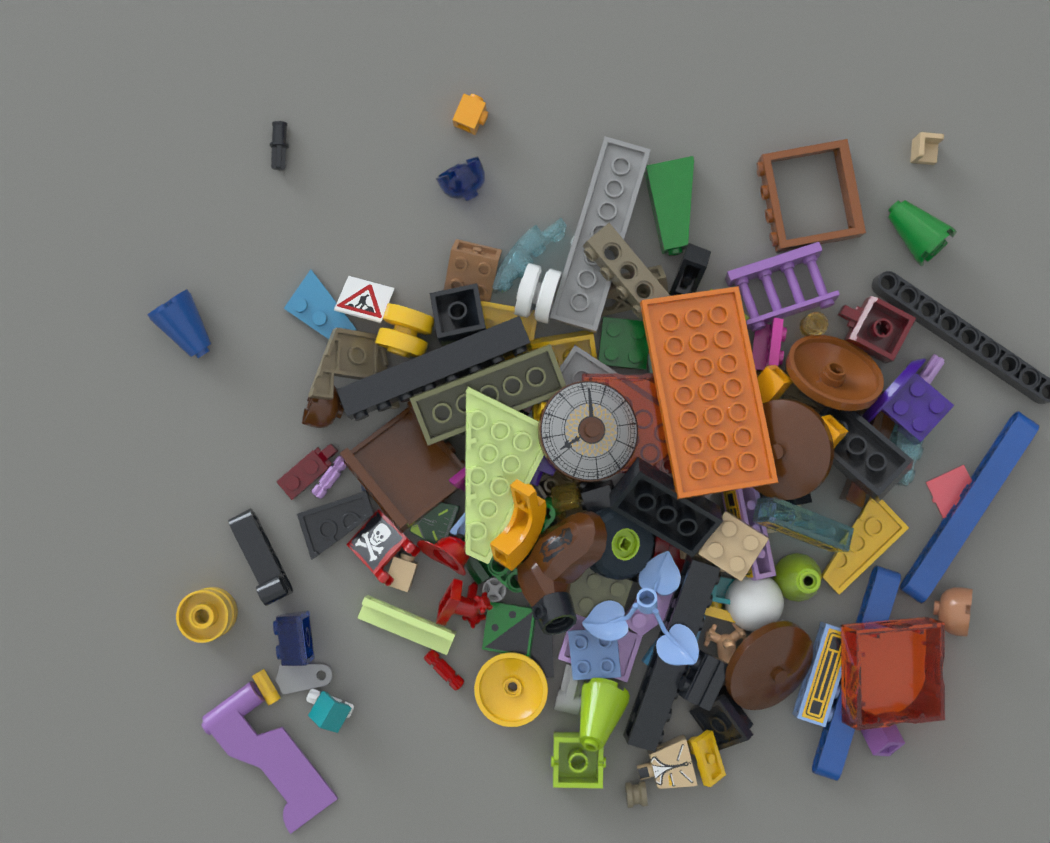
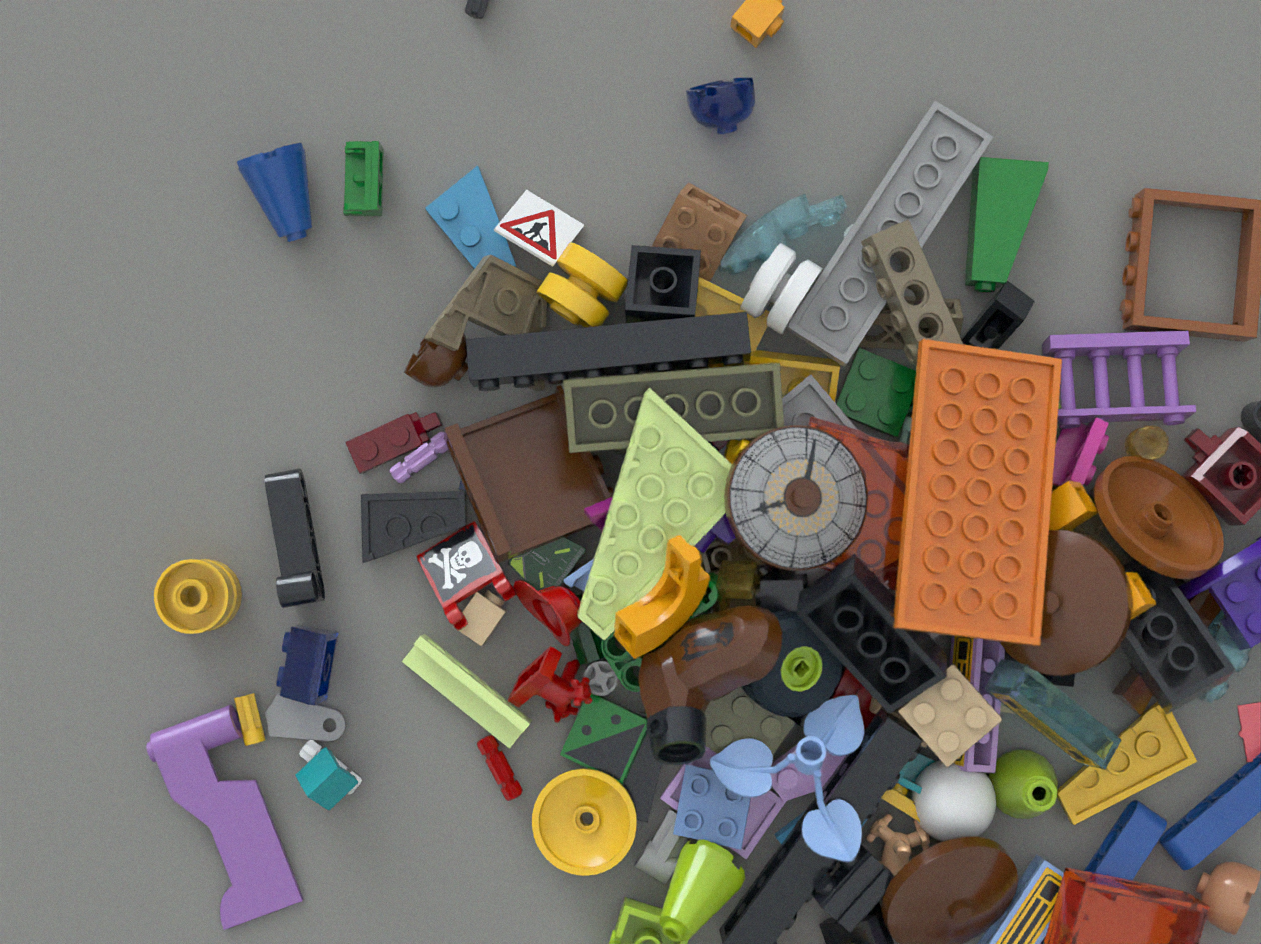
camera: 15 degrees right, 0 degrees up
none -> green hinge [343,141,384,216]

